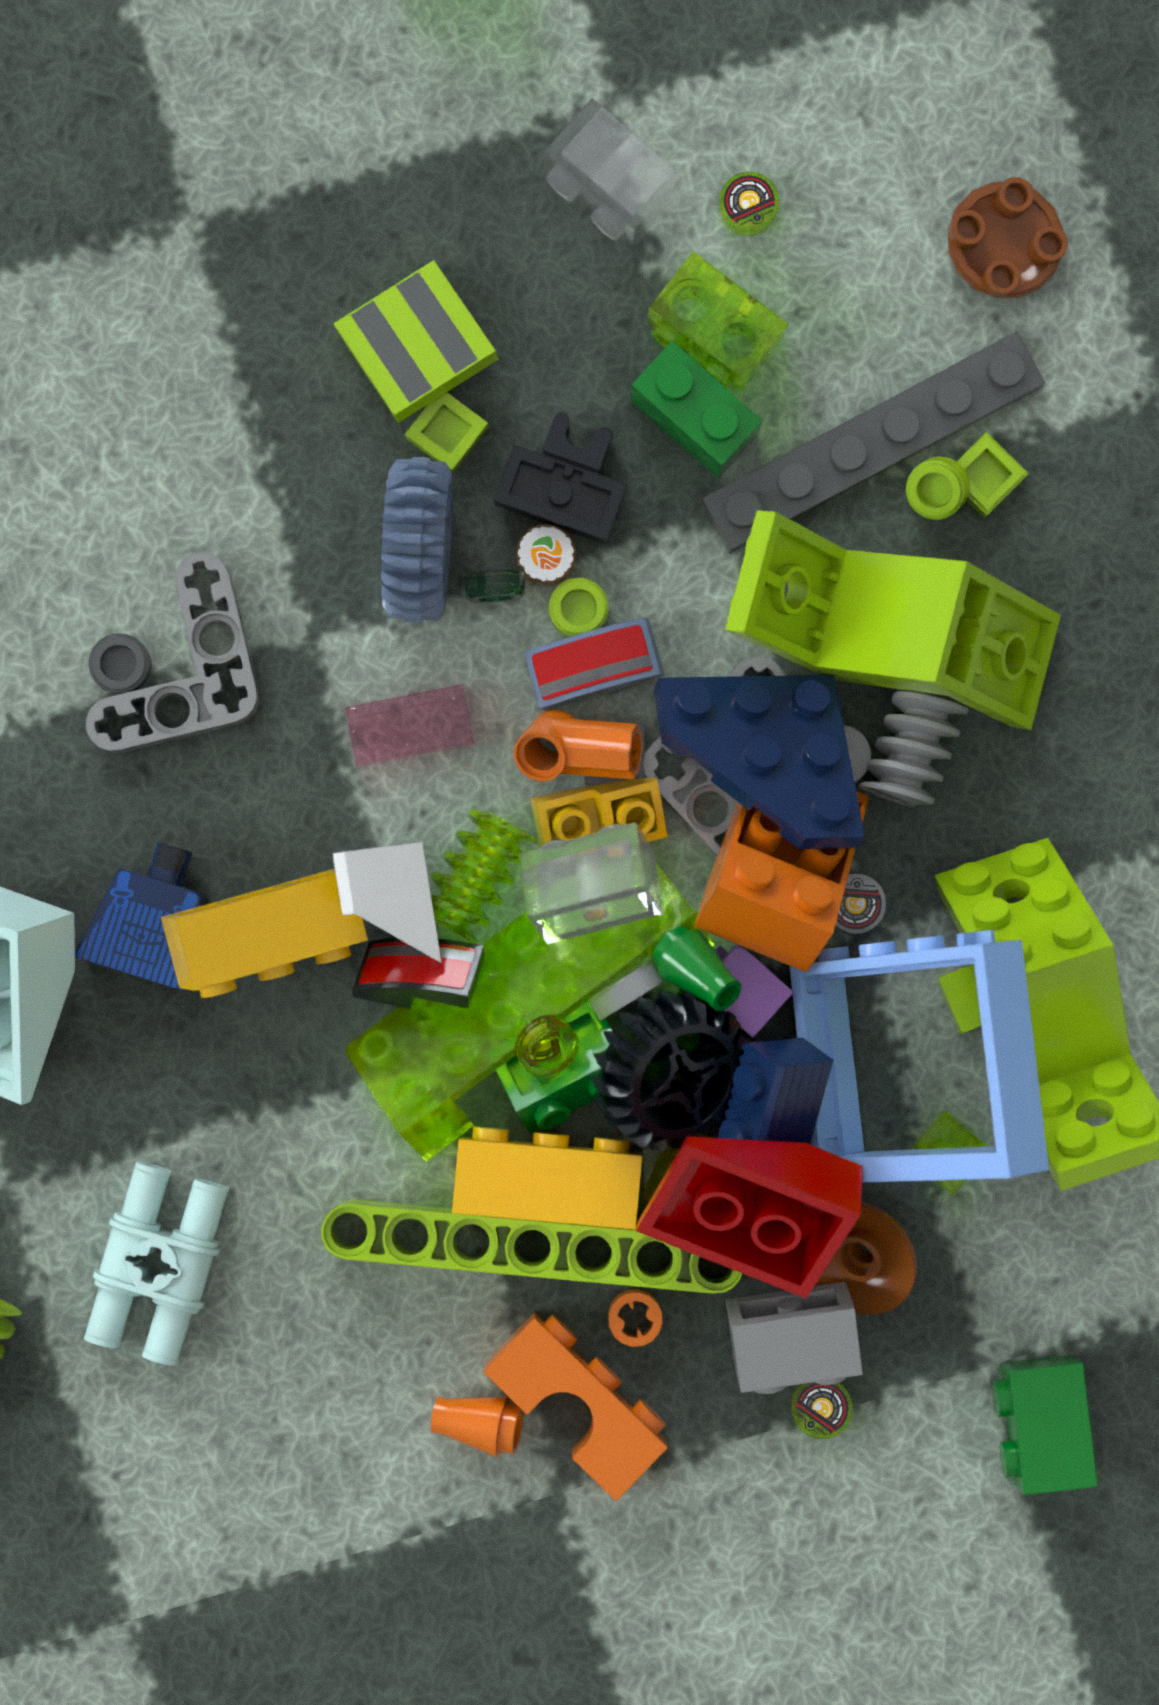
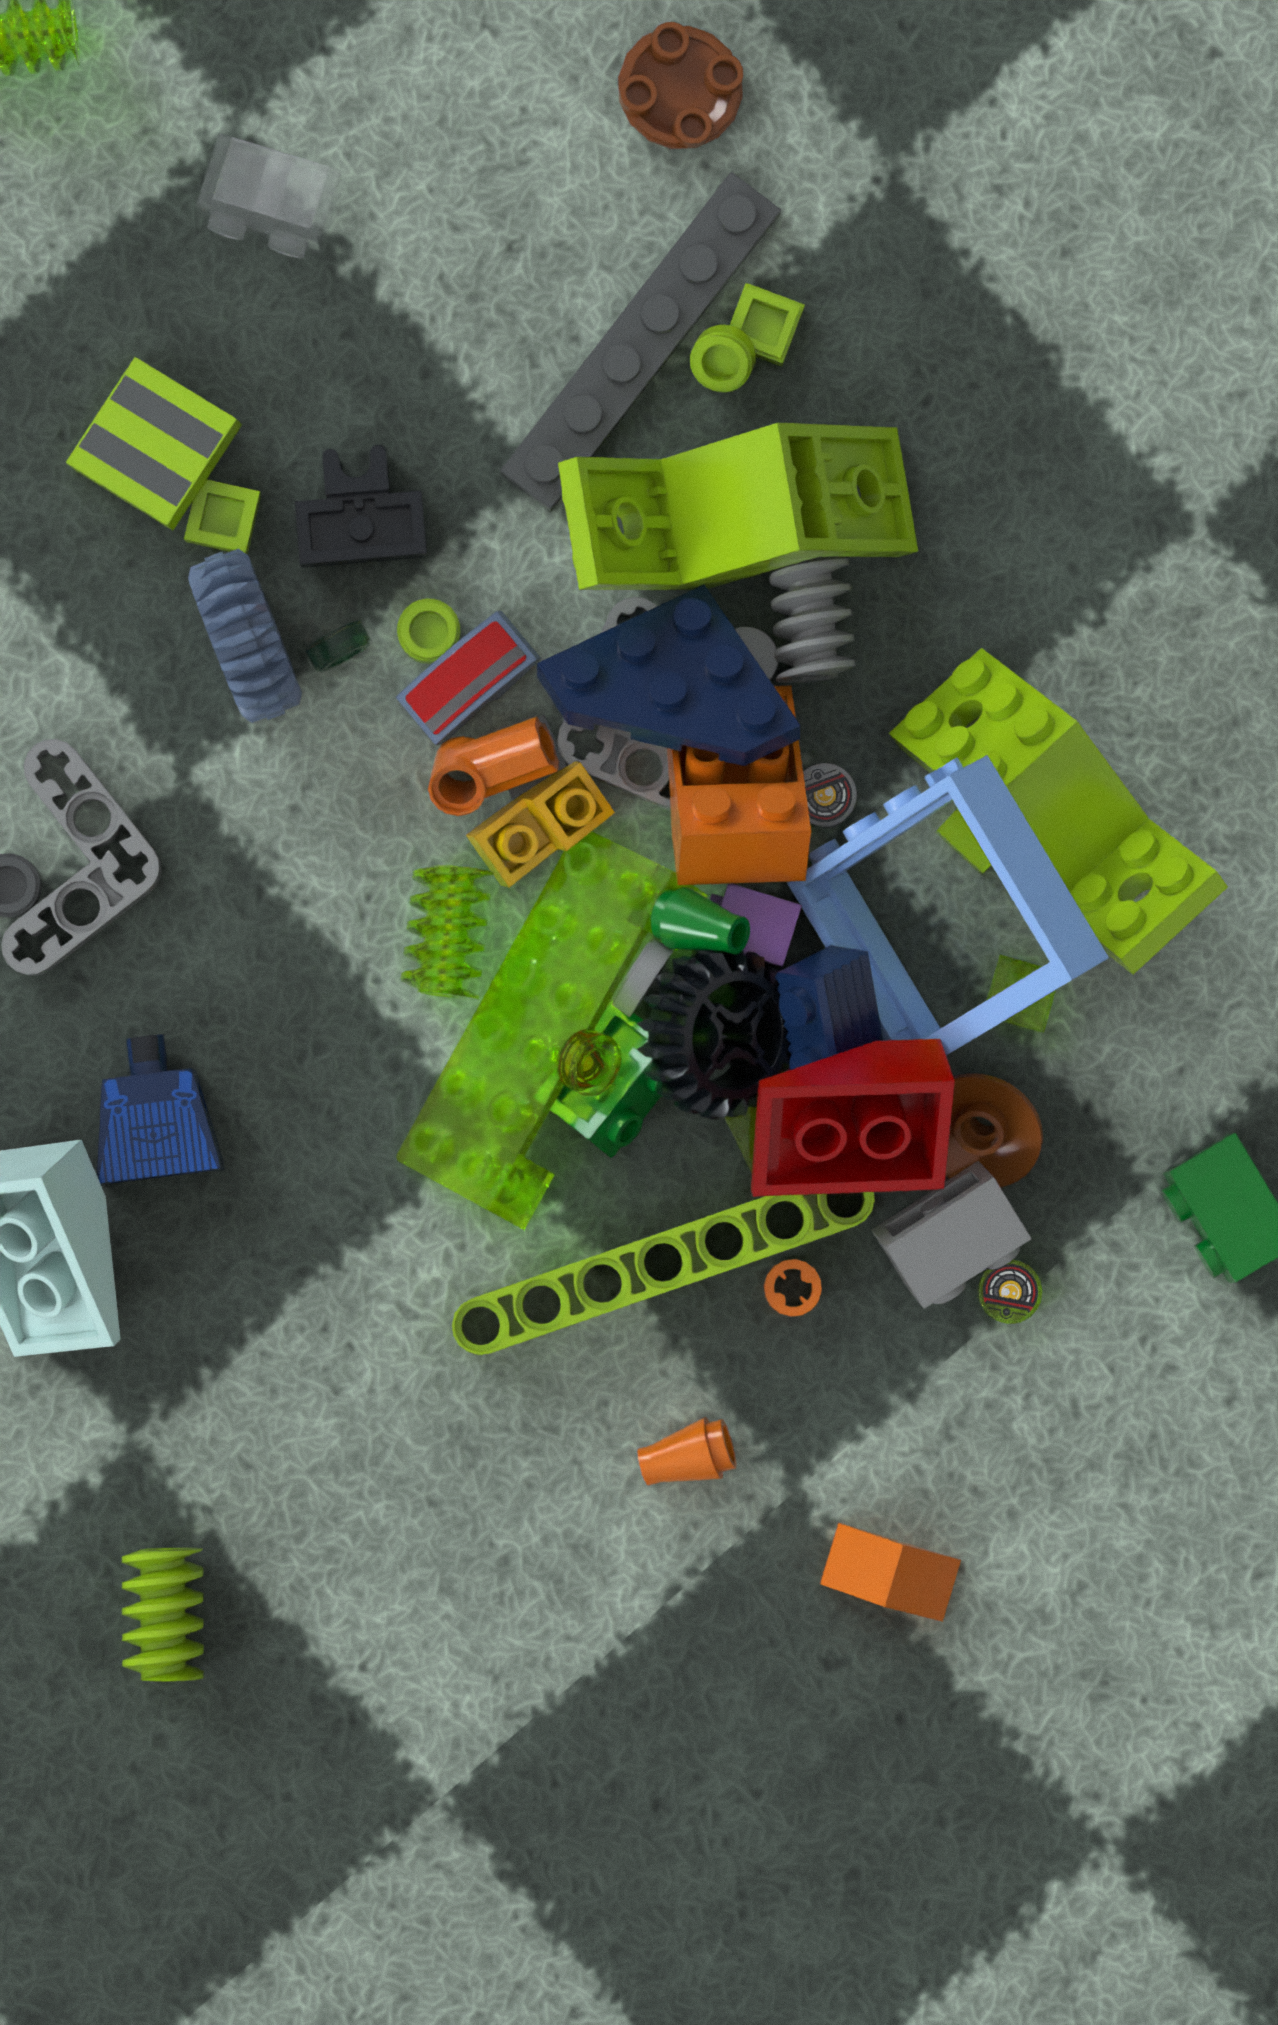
camera: 25 degrees left, 0 degrees up
light aqua pin [84,1161,229,1366] -> none
yellow brick [161,869,368,998] -> none
white slope [333,842,442,963] -> none
clear pink tile [345,684,475,767] -> none
slope [352,938,485,1009] -> none
yellow brick [452,1126,642,1230] -> none
orange arch [483,1311,668,1502] -> none
tile [516,524,576,587] -> none
clear brick [520,822,663,944] -> none
green brick [630,341,762,479] -> none
clear neon green brick [647,251,789,393] -> none
tile [718,171,779,236] -> none
none -> orange slope [820,1522,961,1622]

